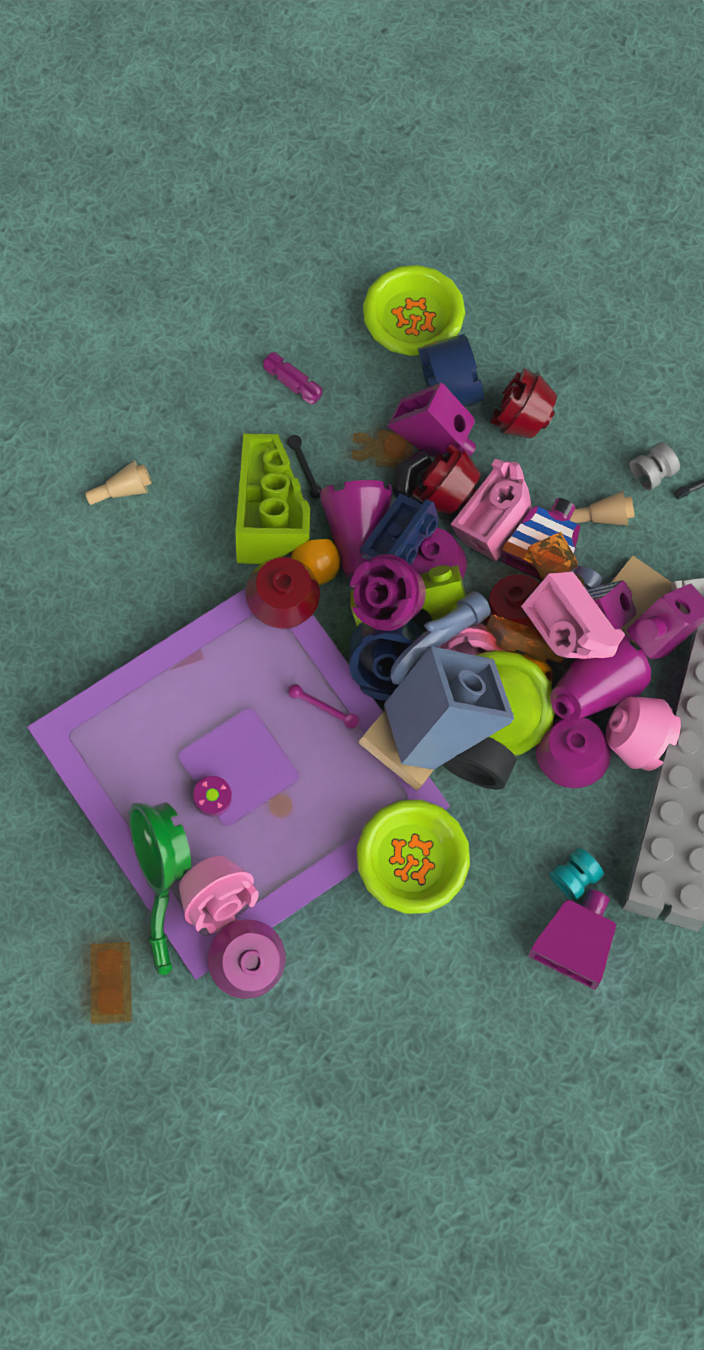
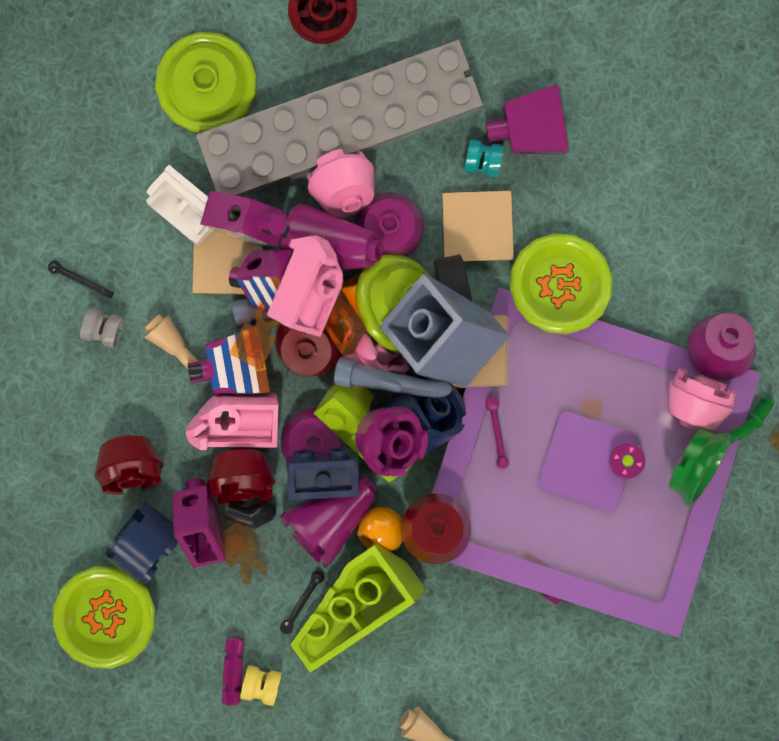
camera: 135 degrees left, 20 degrees up
none -> light yellow wheel [240,665,282,706]
none -> tan tile [442,191,514,262]

